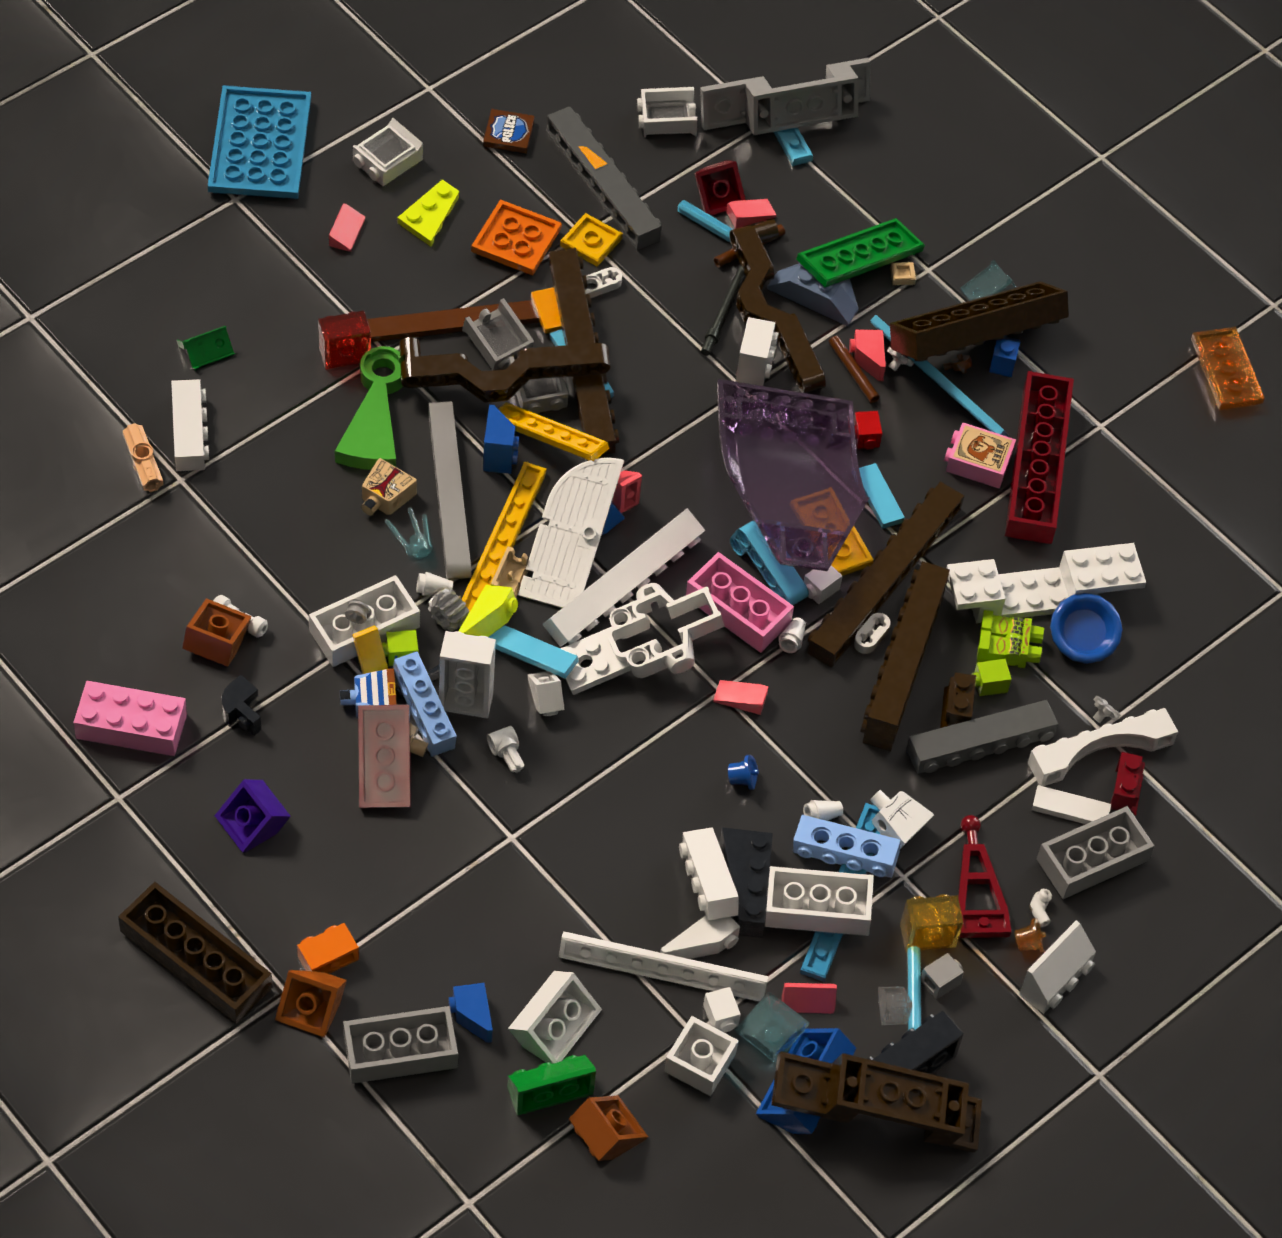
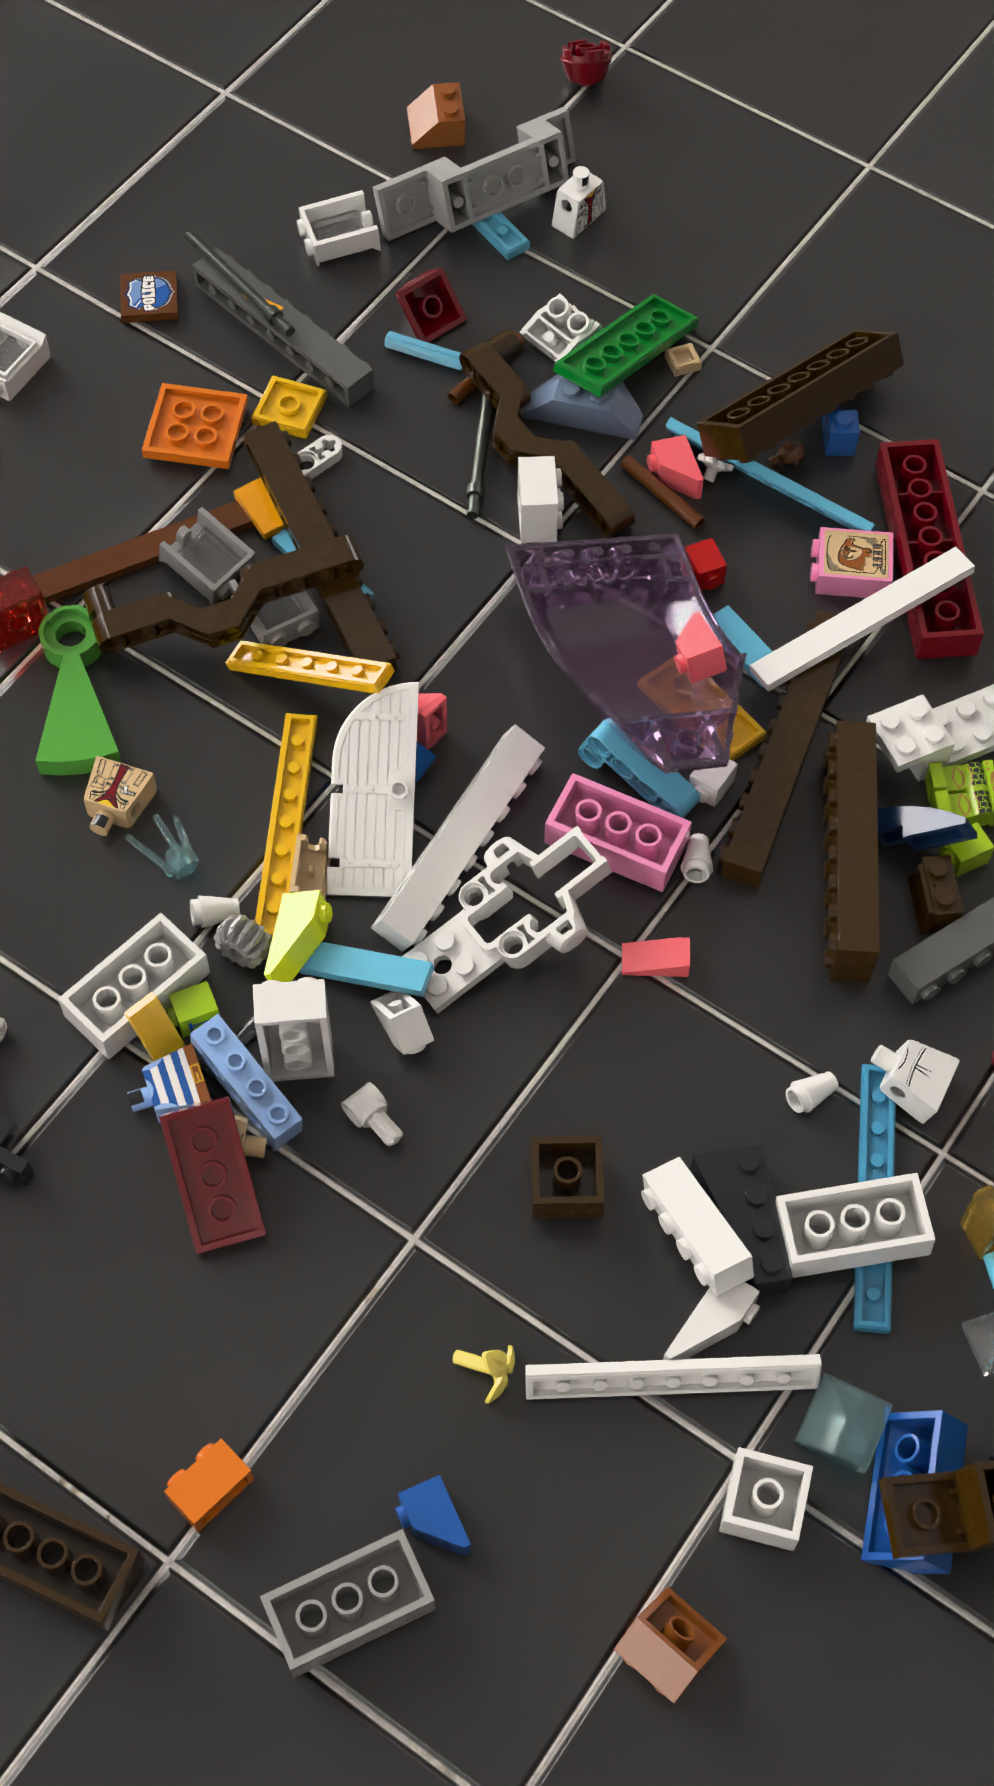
camera: 10 degrees left, 5 degrees up
dark purple slope [214,779,291,852] -> none
dark orange slope [275,970,347,1037] -> none
light grey bush [345,600,370,624] -> none
neon yellow wing [397,180,459,247] -> none
light grey beam [428,402,471,580] -> none
blue slope [483,404,519,474] -> none
green slope [507,1055,596,1115] -> none
white slope [508,971,602,1064] -> none
white brick [703,987,741,1032] -> none
coral slope [726,199,776,229] -> none
blue piece [728,755,759,790] -> none
coral slope [782,983,837,1014] -> none
light blue brick [793,815,901,878] -> none
white beam [854,613,890,654] -> none
clear light blue piece [961,260,1017,301] -> none
none -> pearl dark grey bar [185,230,295,337]
none -> dark orange slope [407,82,465,149]
none -> light yellow plant [453,1345,515,1404]
none -> white slope [520,293,603,362]
none -> dark brown brick [530,1136,605,1219]
none -> white torso [552,166,606,239]
none -> dark red cone [560,39,613,86]
none -> coral slope [674,611,727,684]
none -> white tile [750,547,975,692]
none -> dark blue slope [877,806,978,852]

